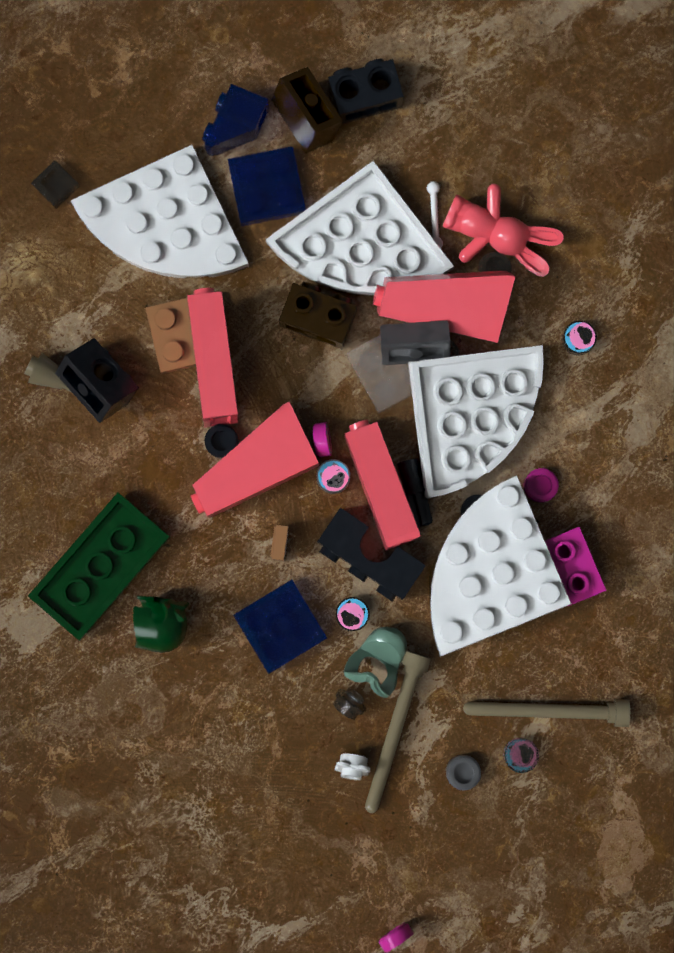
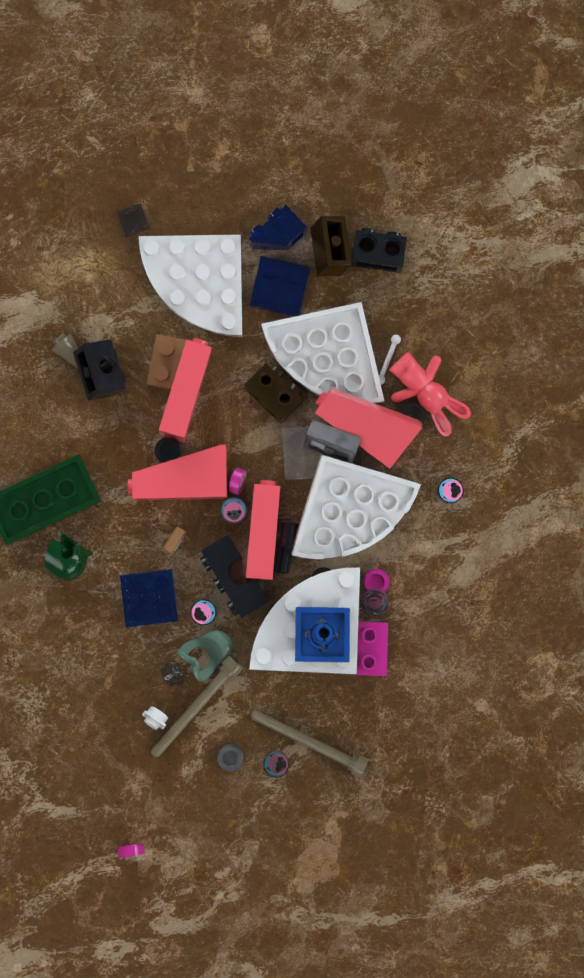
camera: 20 degrees right, 0 degrees up
none -> blue plate [295,607,350,663]
none -> clear smoke tile [362,589,388,616]

